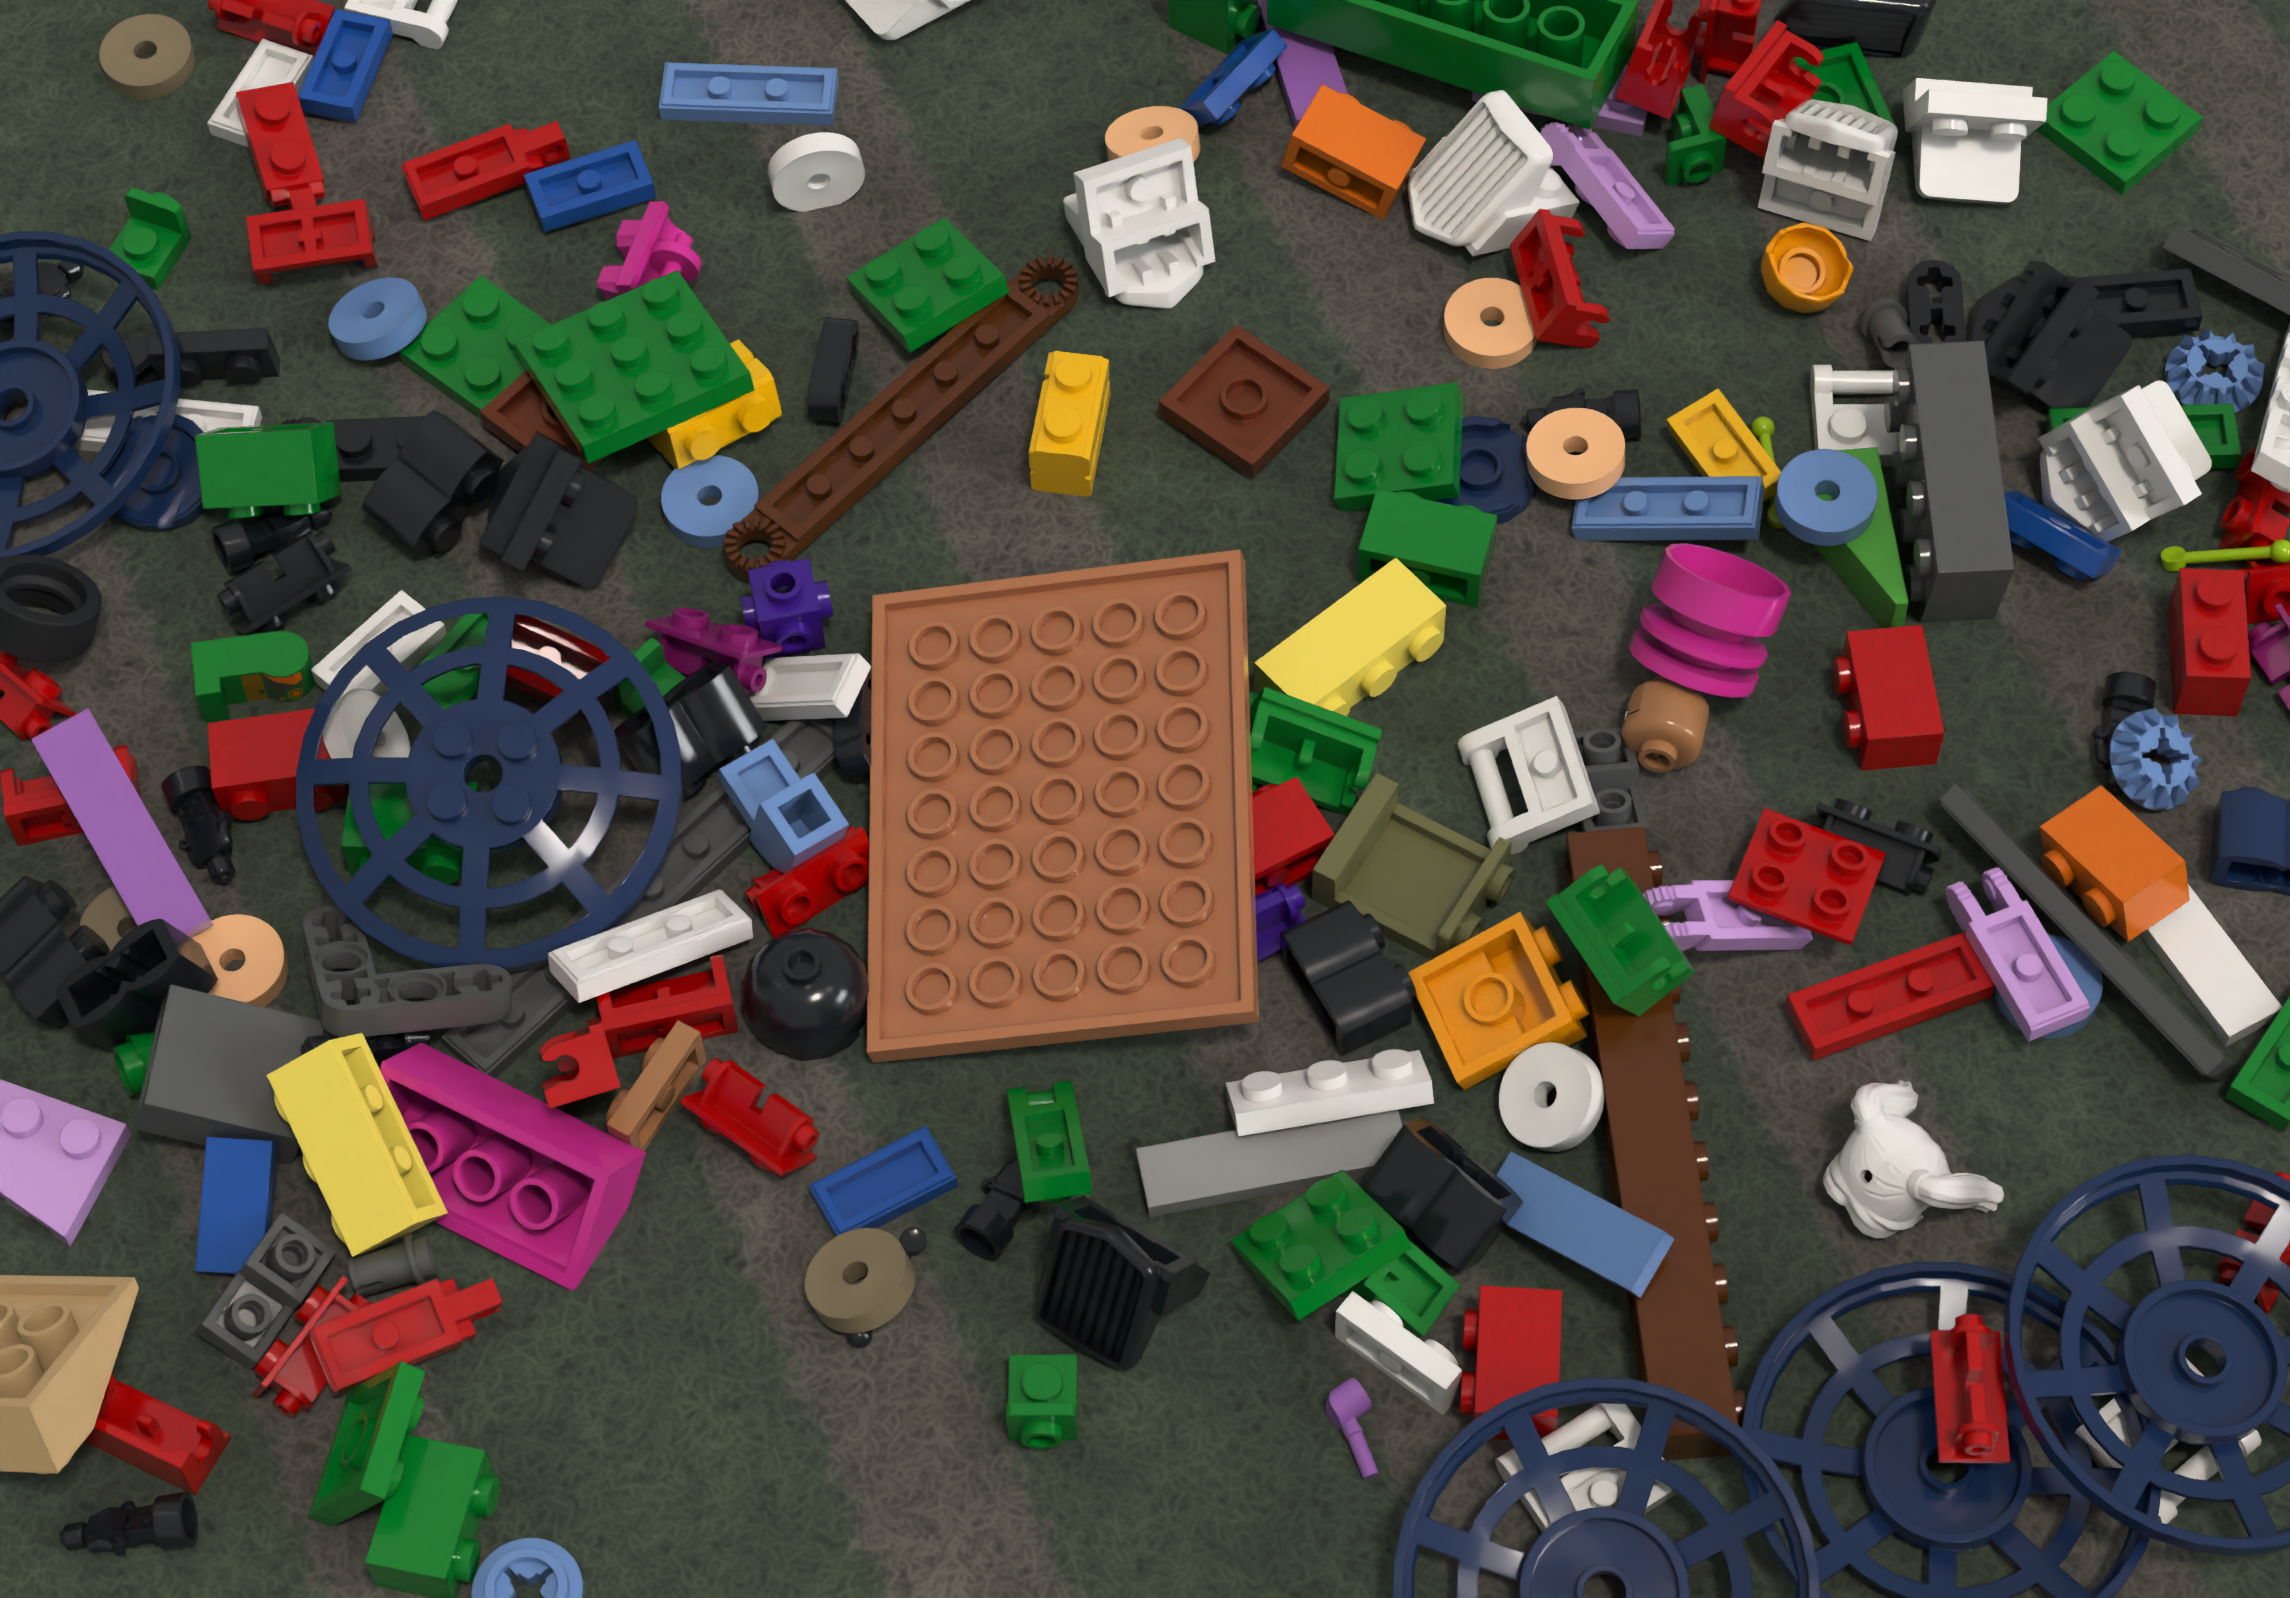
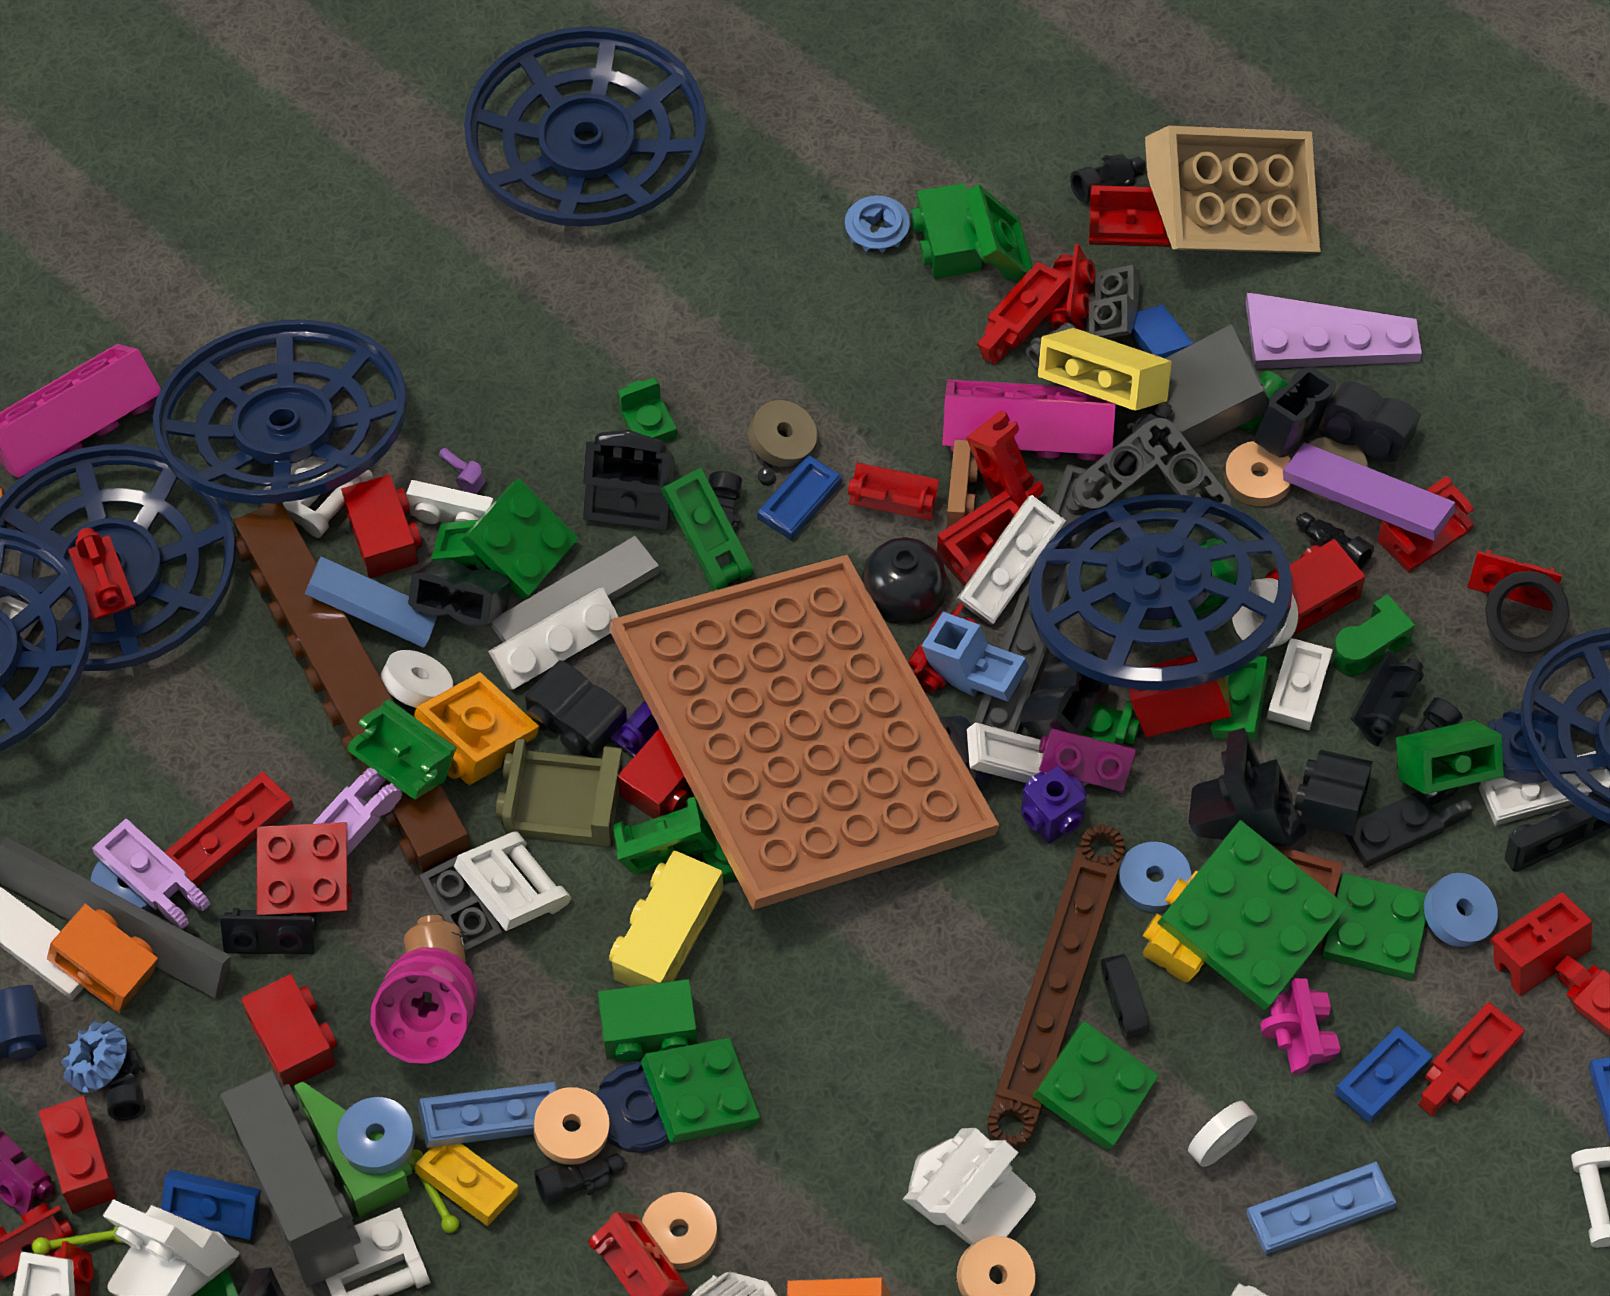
camera: 155 degrees right, 0 degrees up
yellow brick [1028,351,1110,497] -> none
copper plate [1159,325,1330,479] -> none
white hair [1823,1080,2005,1238] -> none

